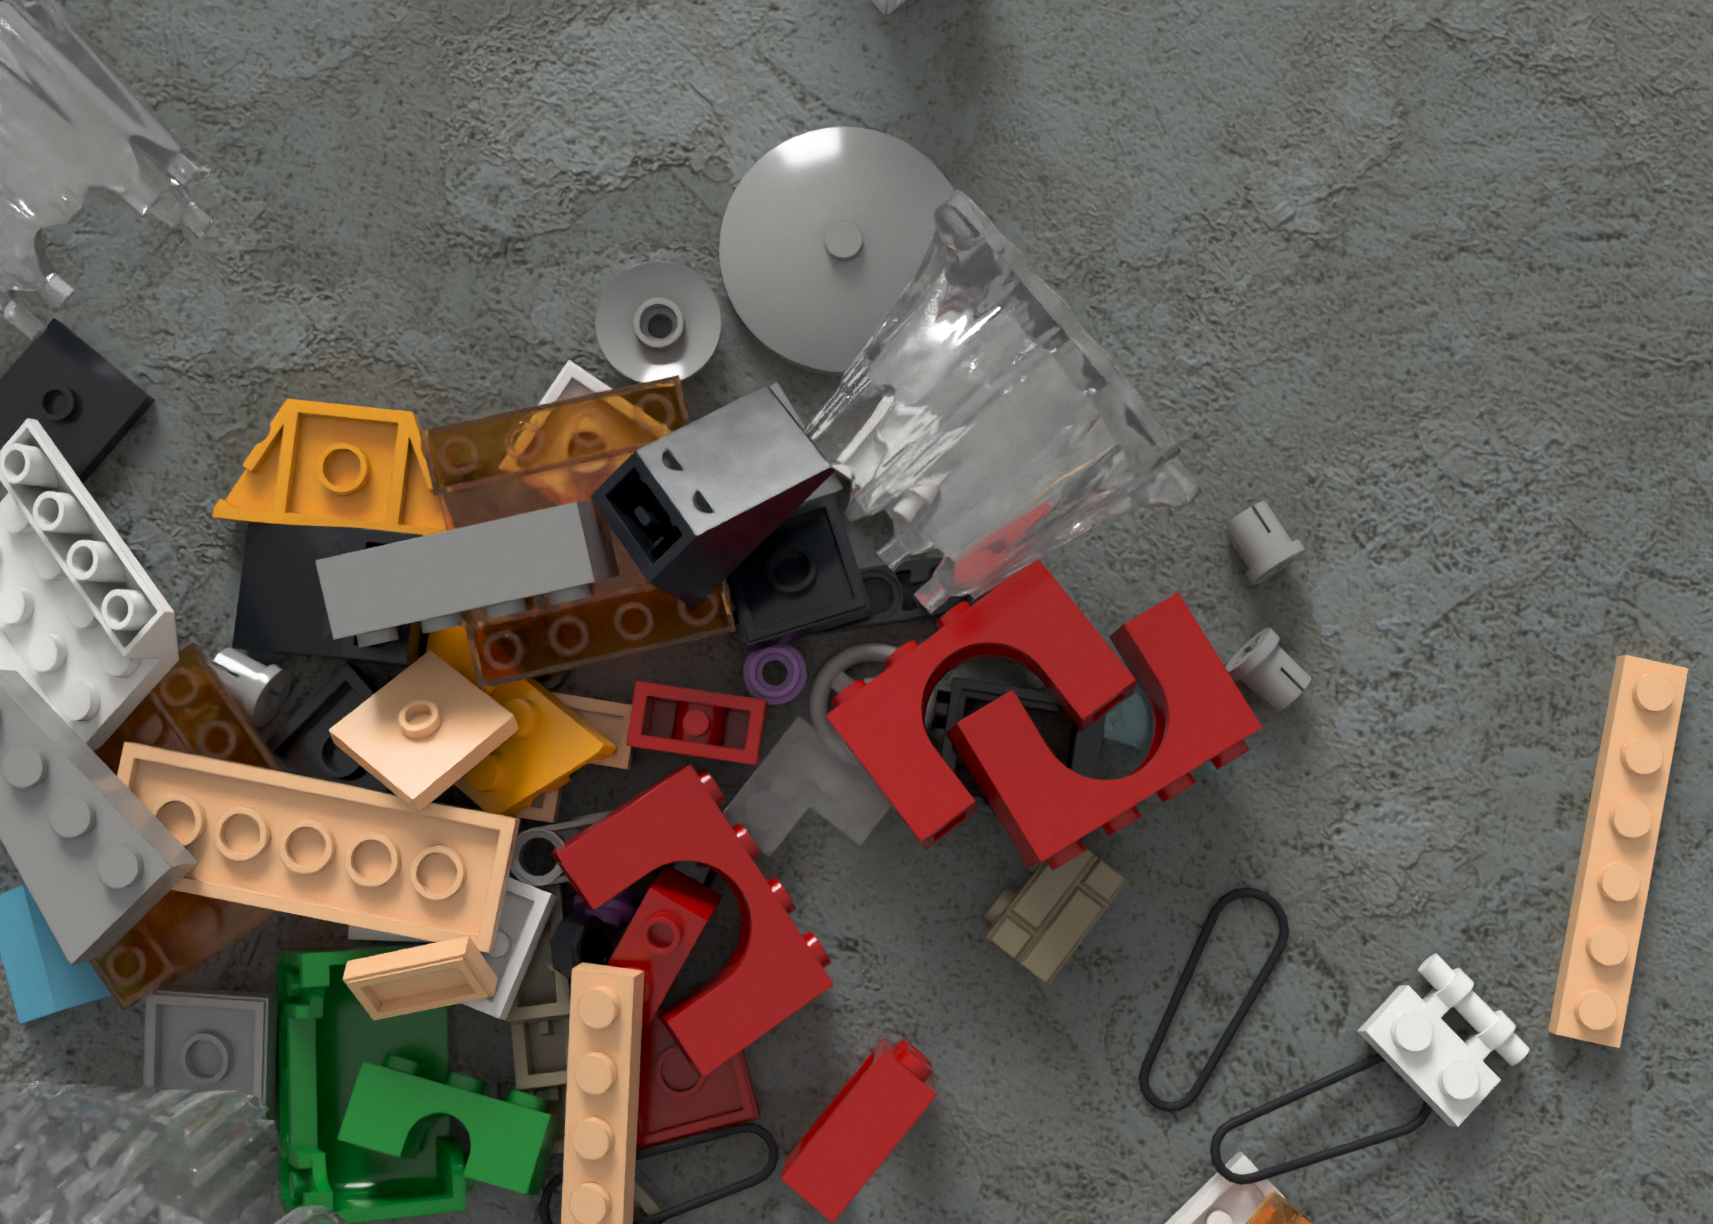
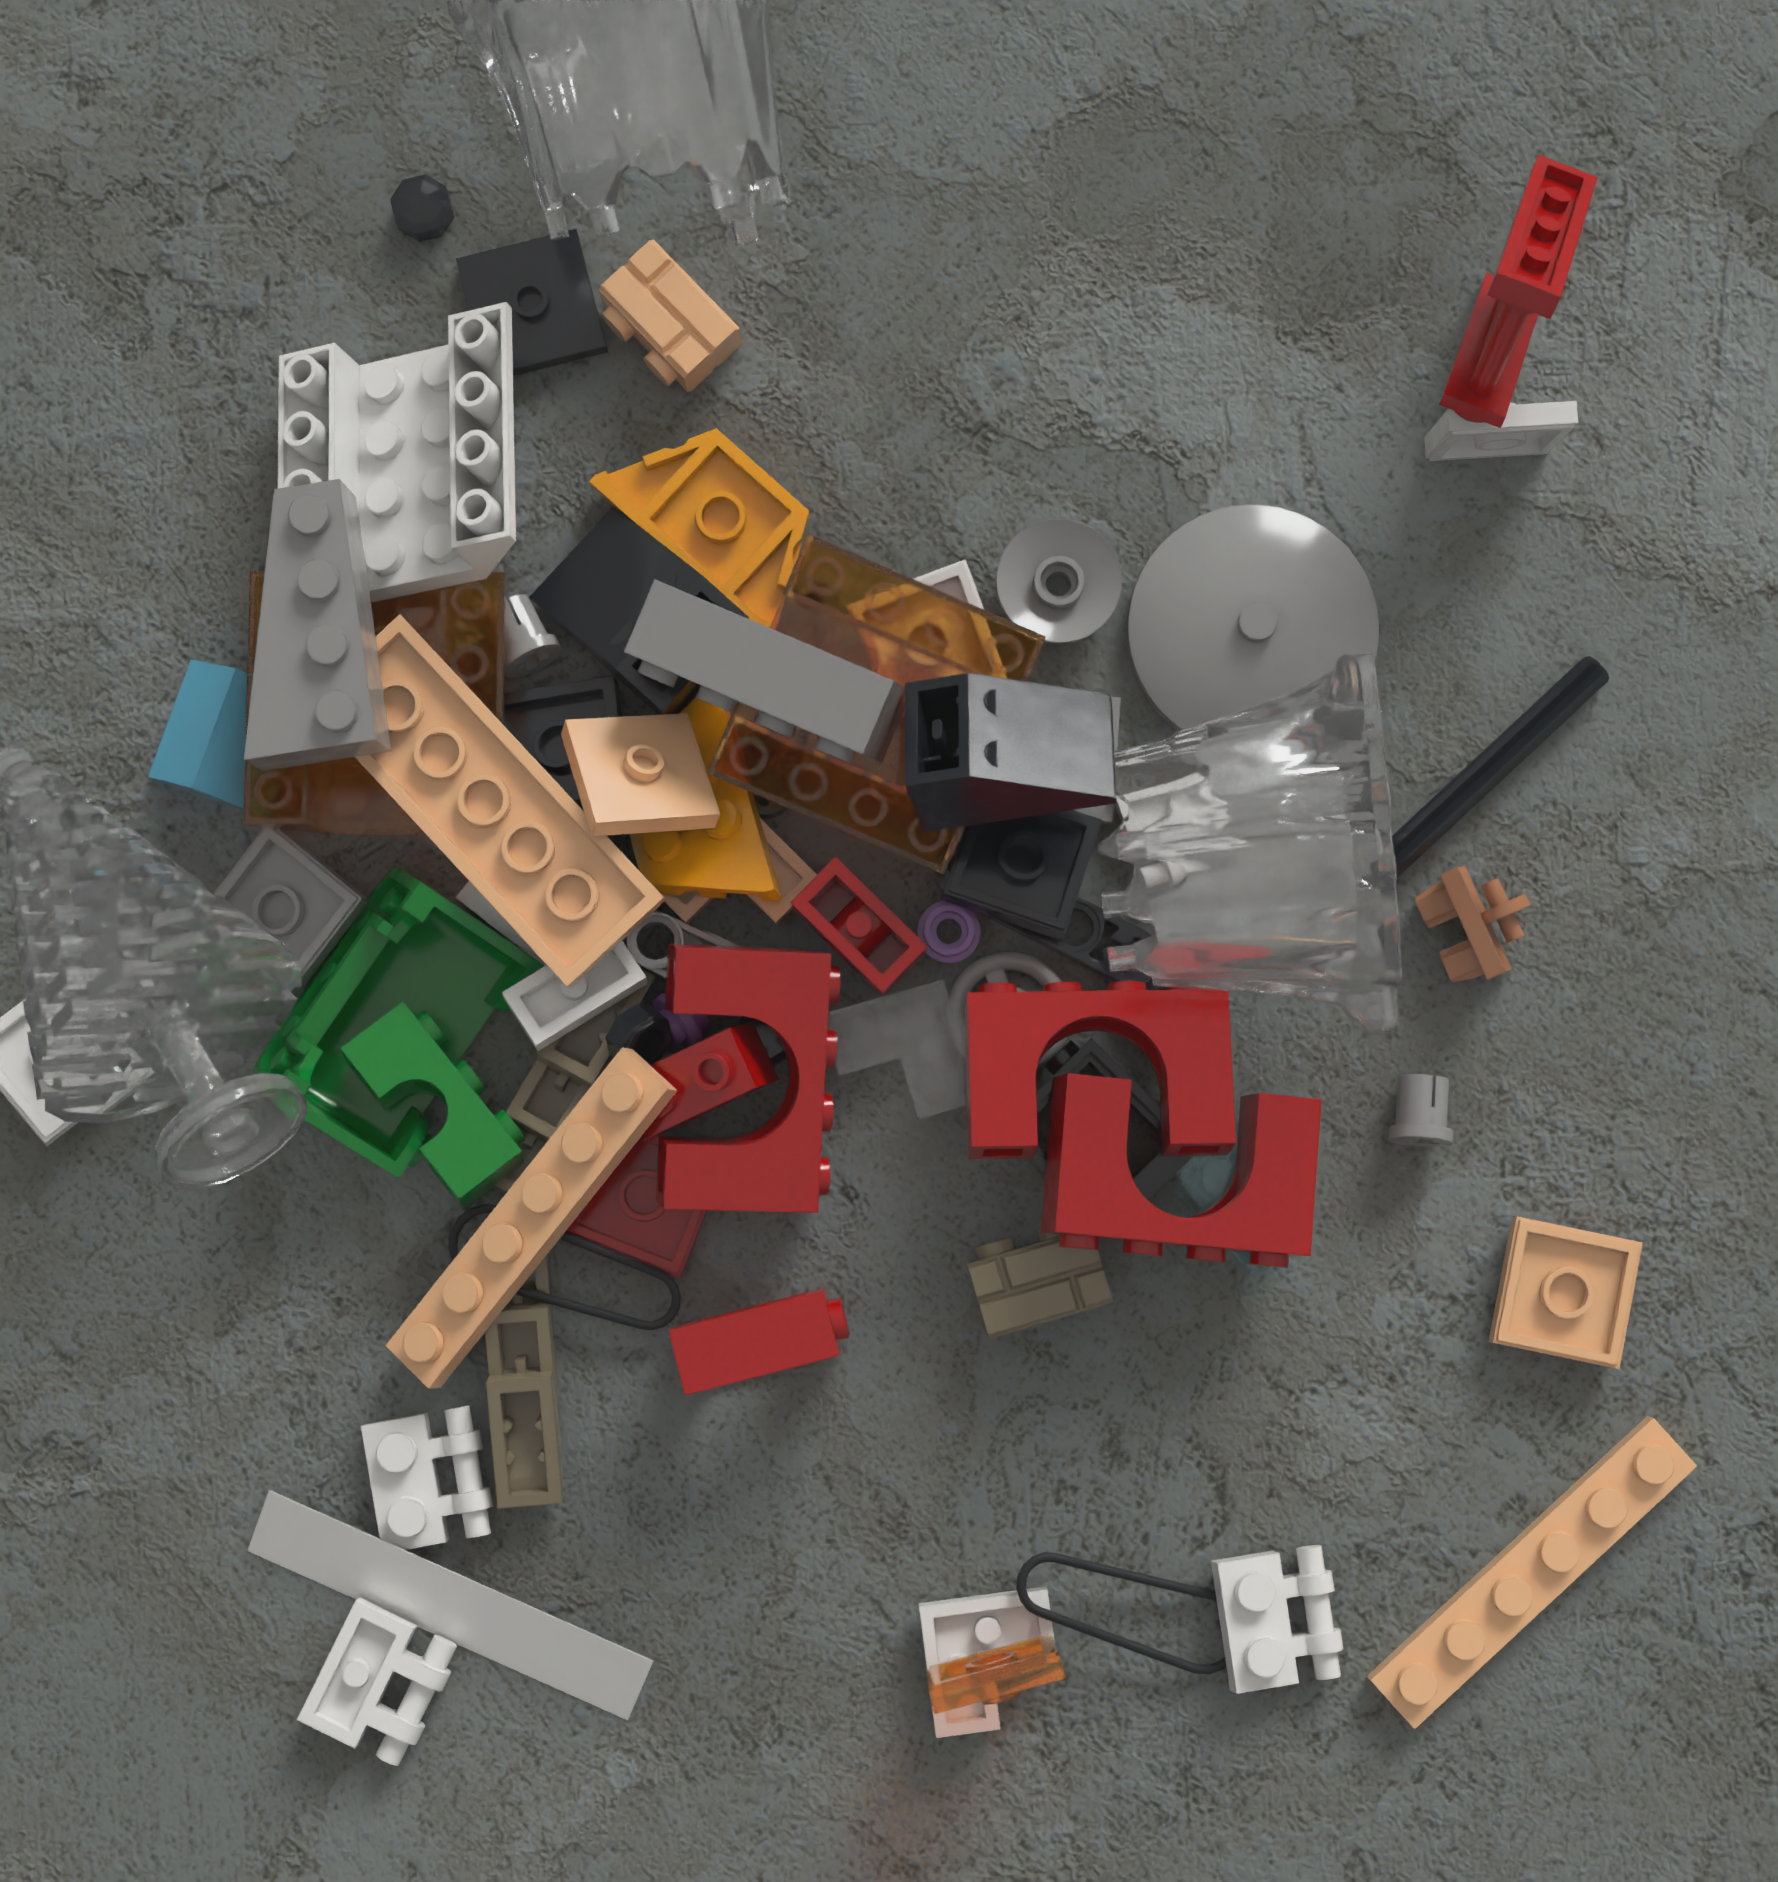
camera: 30 degrees right, 0 degrees up
light nougat tile [342,936,498,1021] -> none
black piece [1139,888,1289,1112] -> none
light grey bush [1225,627,1311,713] -> none
none -> light nougat brick [599,239,742,392]
none -> black axle [1364,656,1609,886]
none -> nougat hips [1415,865,1531,983]
none -> light nougat plate [1488,1216,1643,1369]

